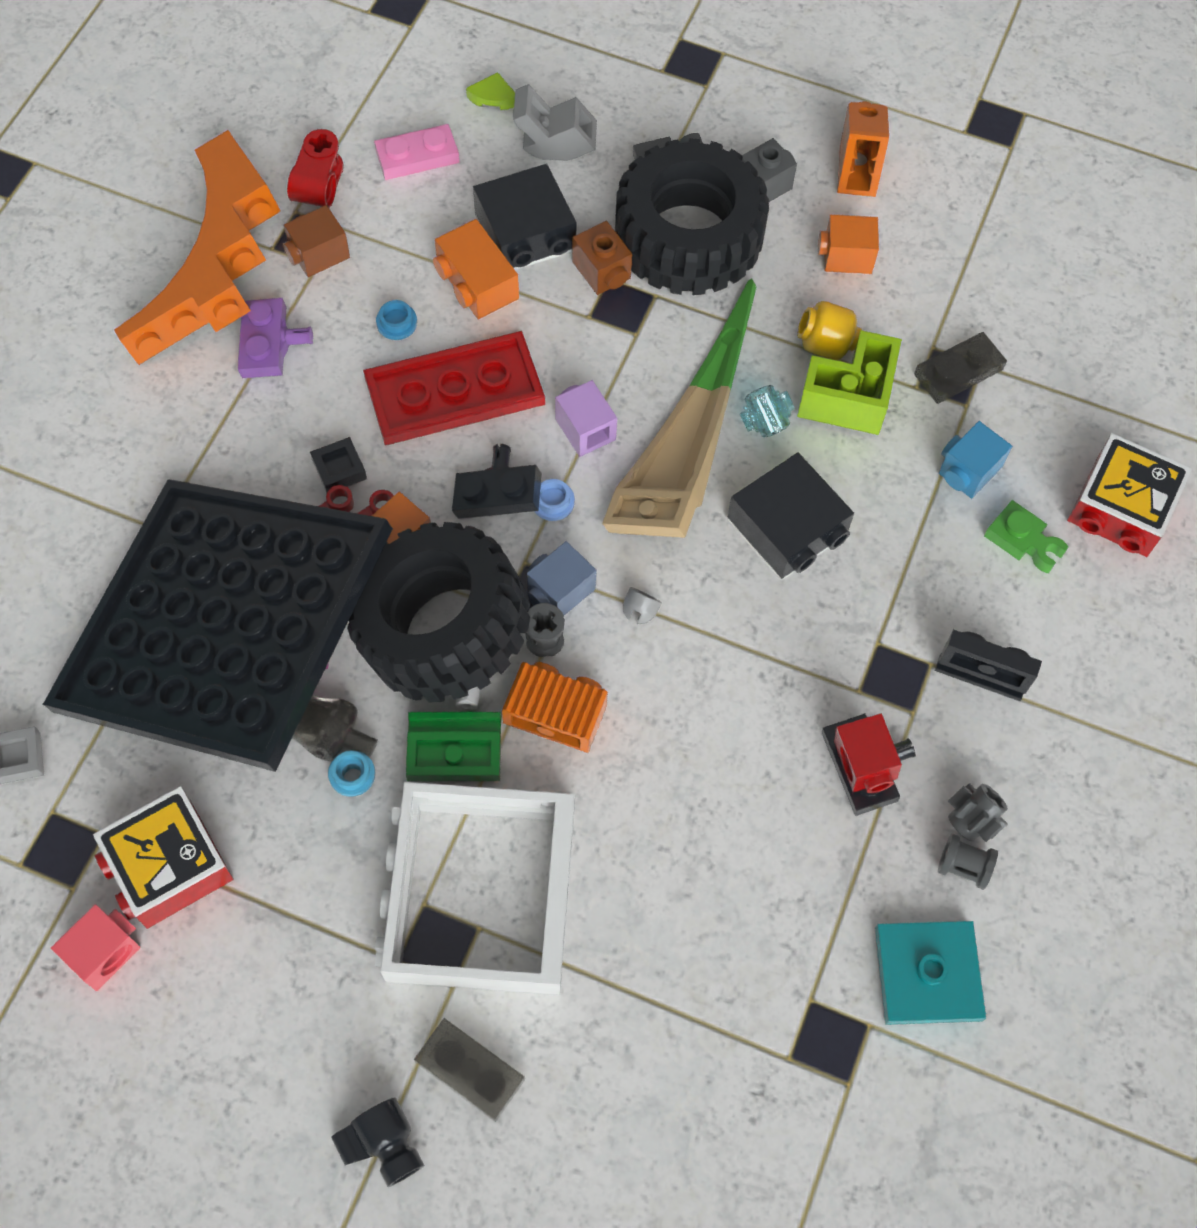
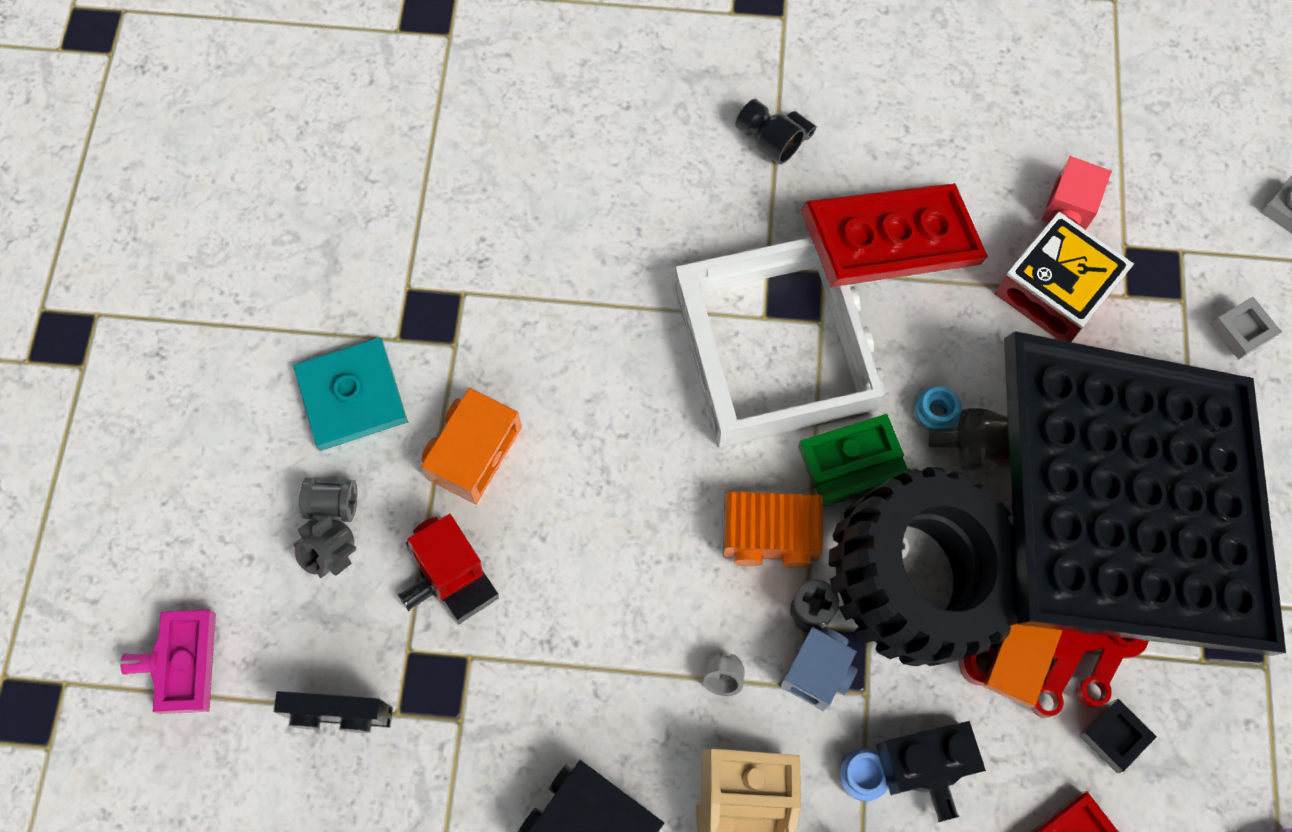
camera: 165 degrees right, 5 degrees up
clear smoke plate [414,1018,525,1122] -> none
none -> dark pink plate [120,610,216,714]
none -> orange brick [421,387,522,505]
none -> red tile [800,183,988,287]

